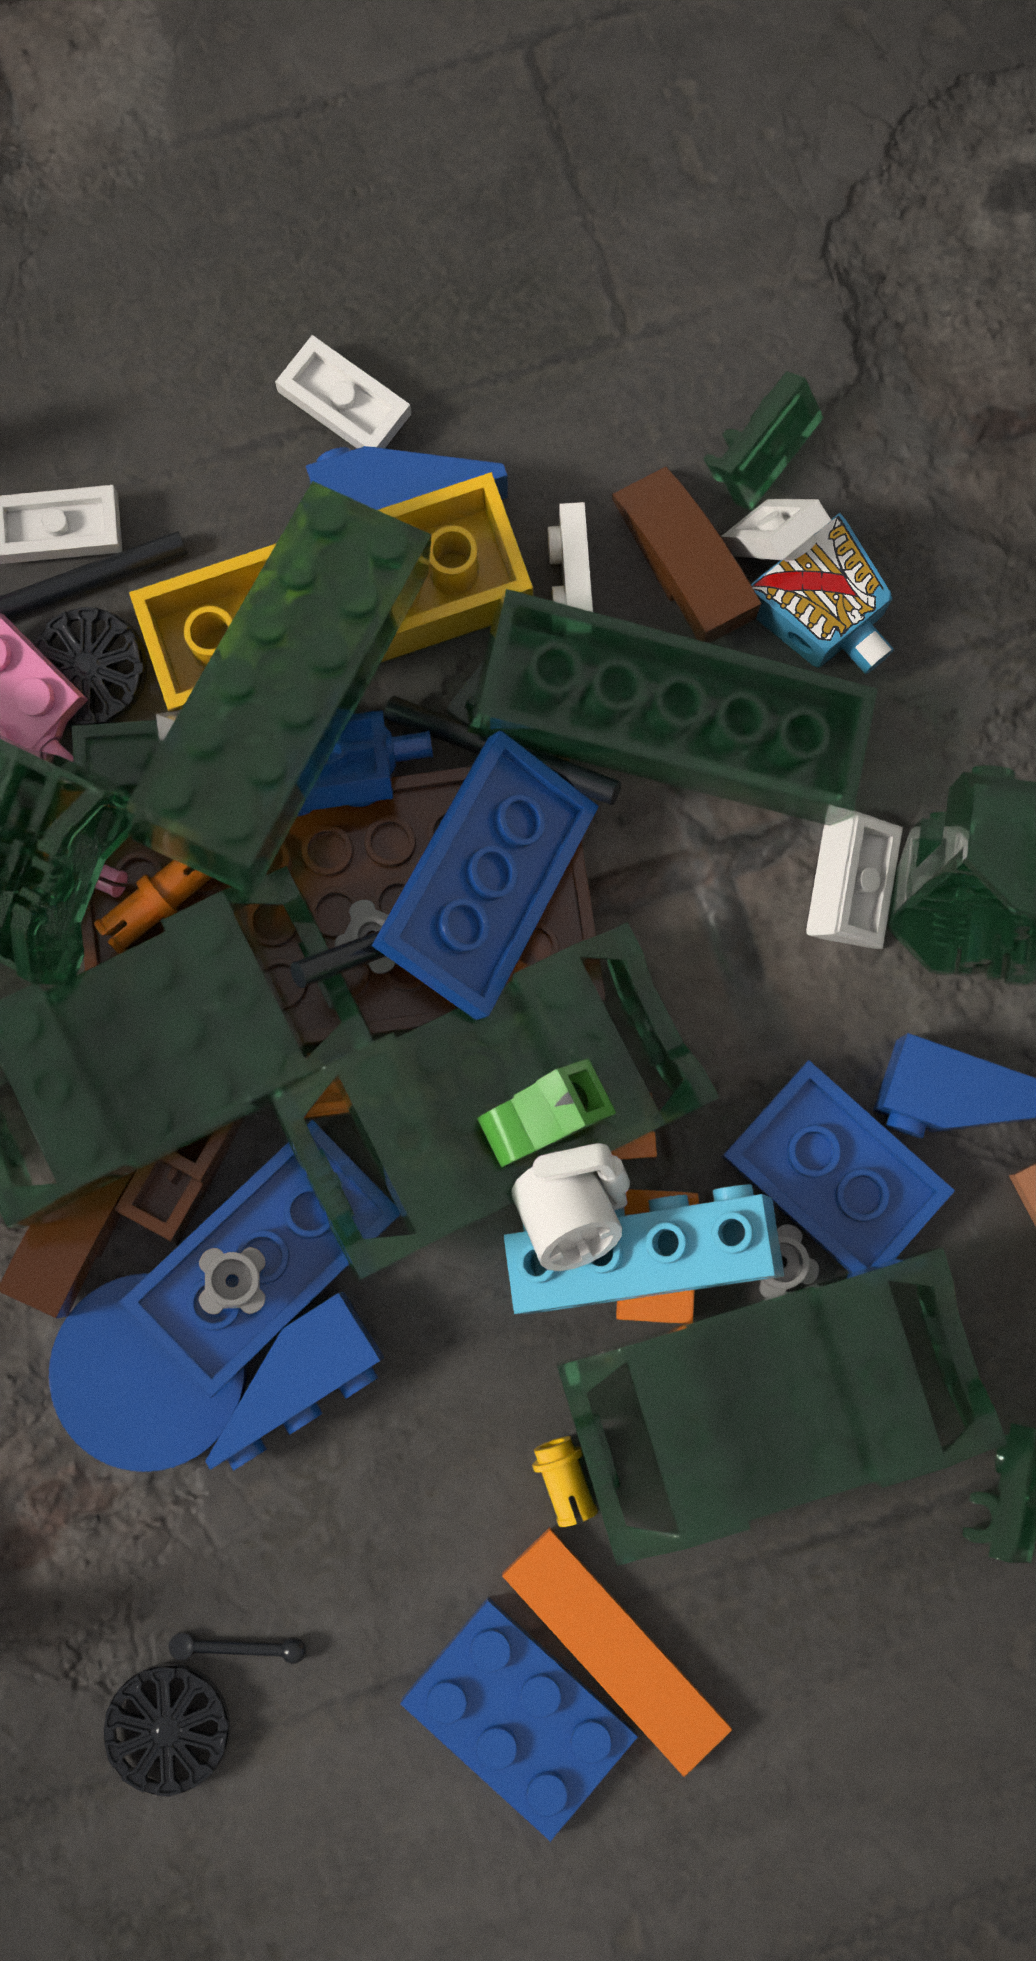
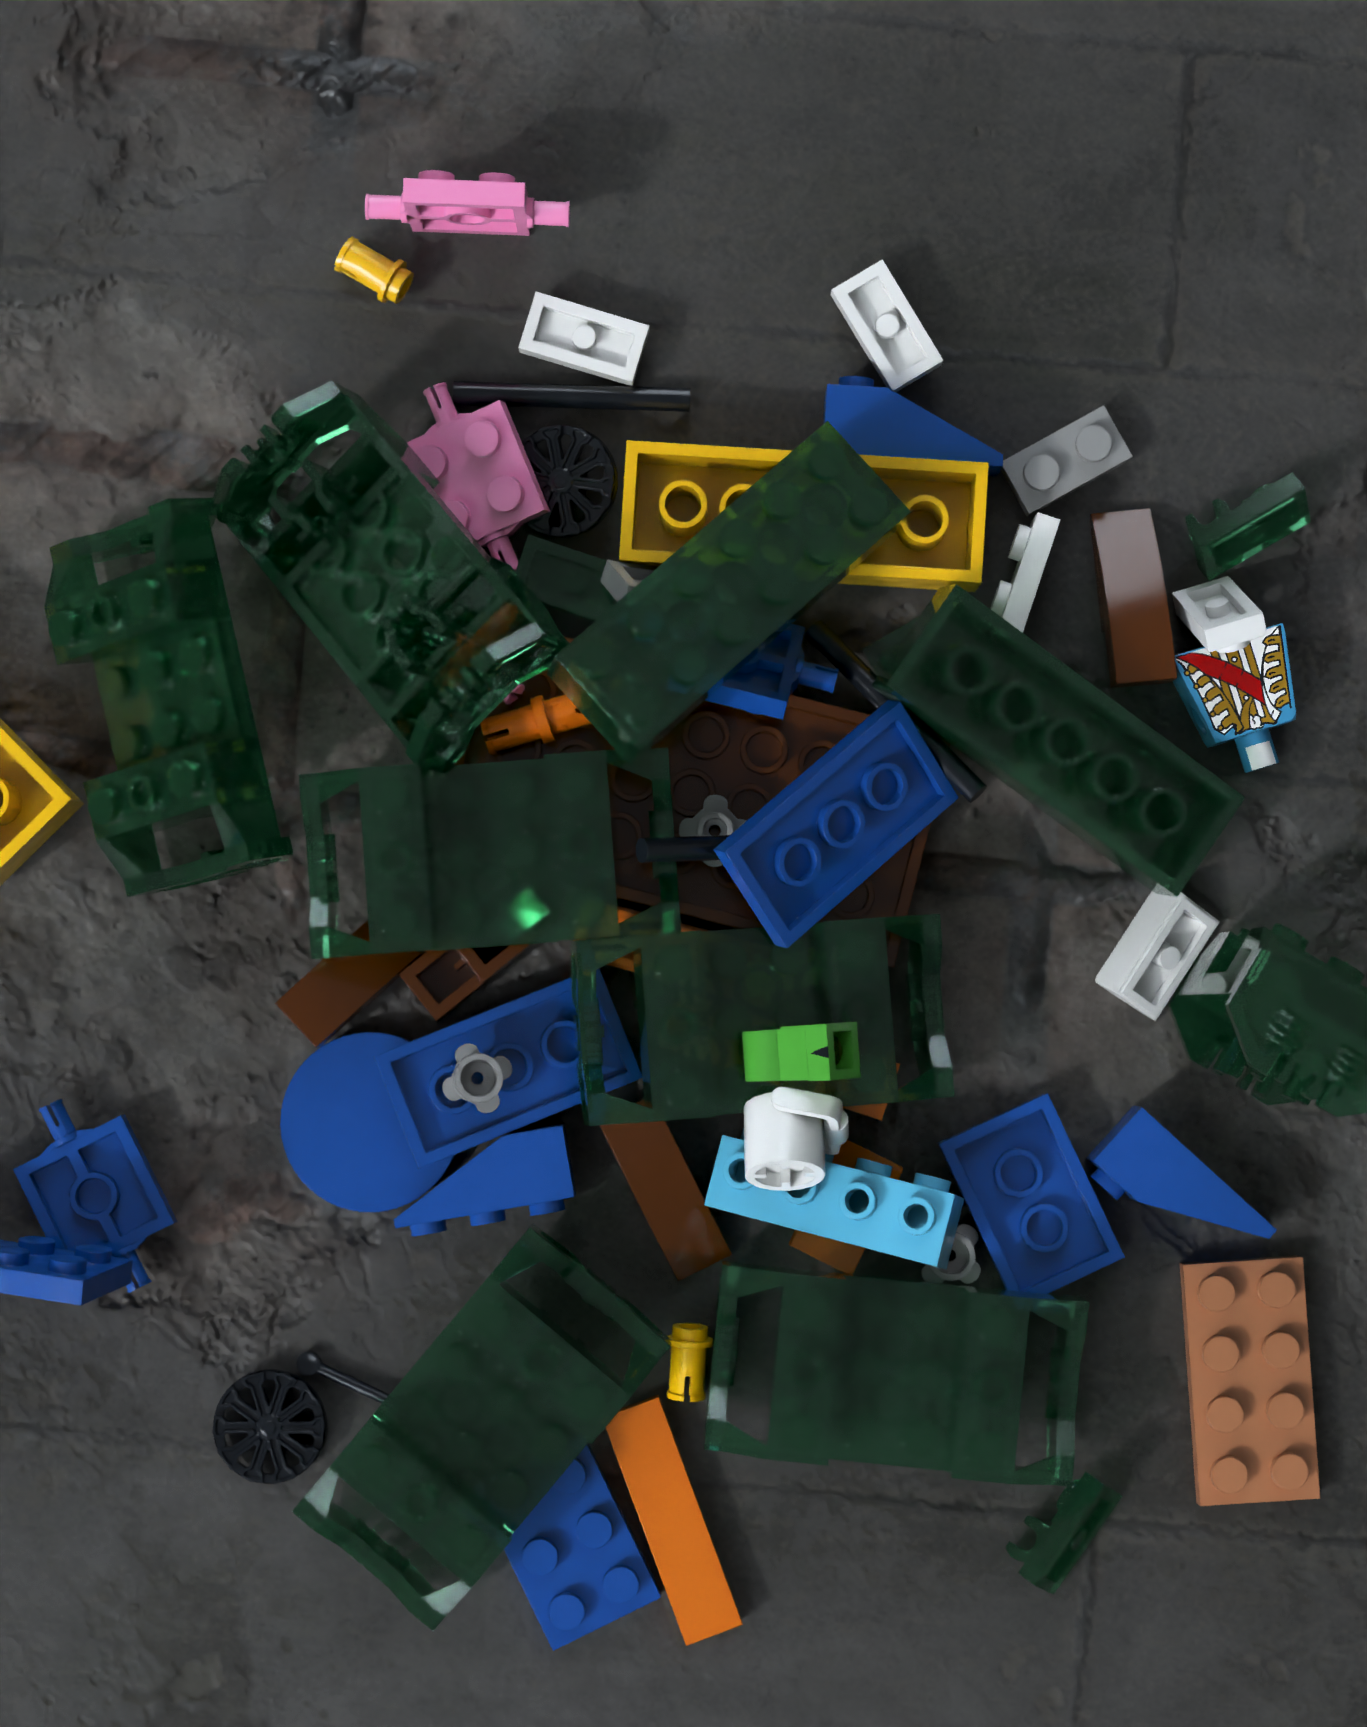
camera: 20 degrees right, 5 degrees up
none -> clear green piece [292,1223,671,1631]
none -> reddish brown slope [598,1094,732,1281]
none -> light grey plate [1000,405,1133,517]

